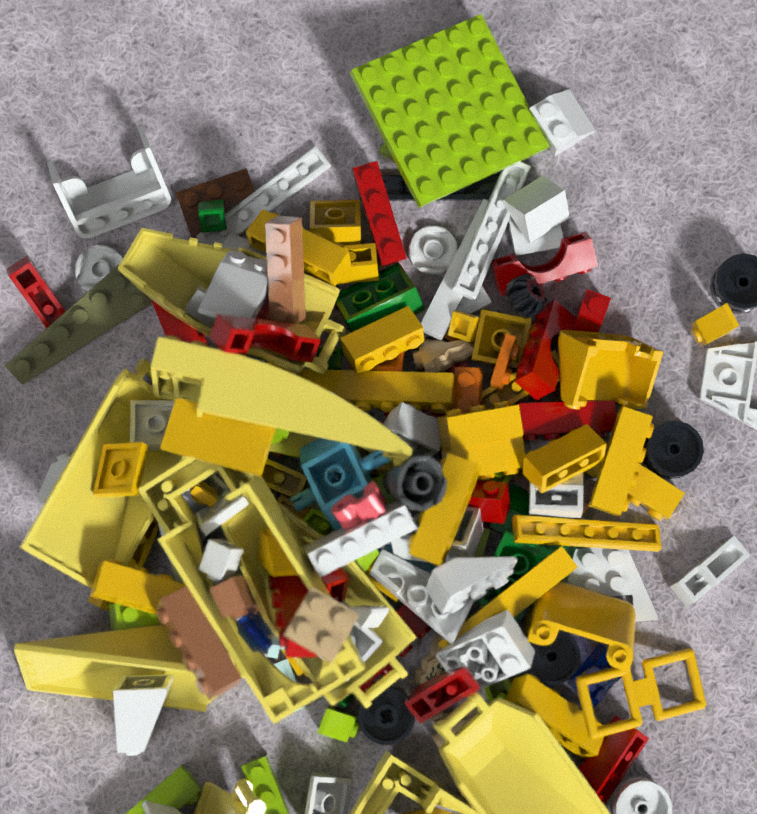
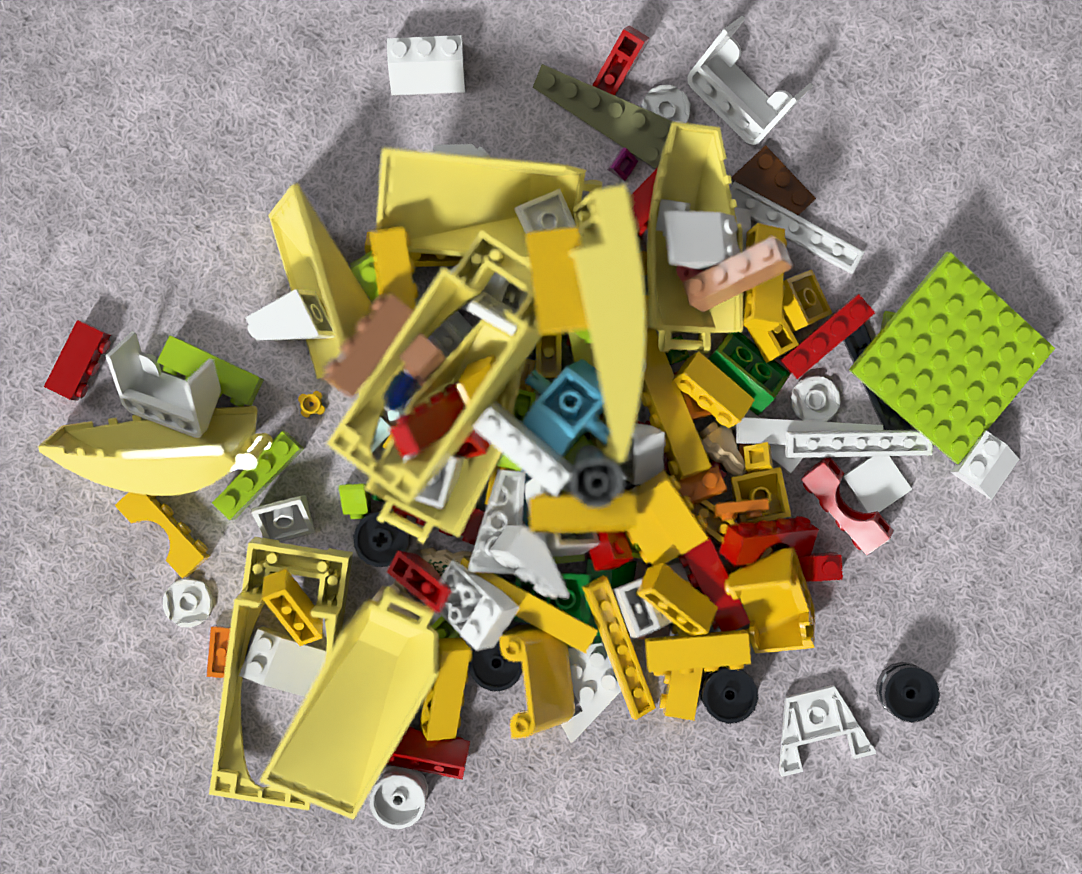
camera: 70 degrees right, 5 degrees up
yellow plate [93,442,149,497] -> none
yellow plate [190,481,218,508] -> none
green slope [198,200,227,233] -> none
white brick [198,539,244,582] -> none
red arch [209,314,321,363] -> none
tan plate [283,587,359,663] -> none
coral leg [331,481,386,529] -> none
white slope [351,605,389,629] -> none
white slope [502,176,570,244] -> none
black gear [505,273,548,319] -> none
clear blue plate [567,643,621,708] -> none
yellow bar [576,648,706,739] -> none
white slope [670,536,750,607] -> none
yellow slope [691,303,740,346] -> none
none -> yellow plate [298,391,325,418]
none -> magenta slope [607,147,639,181]

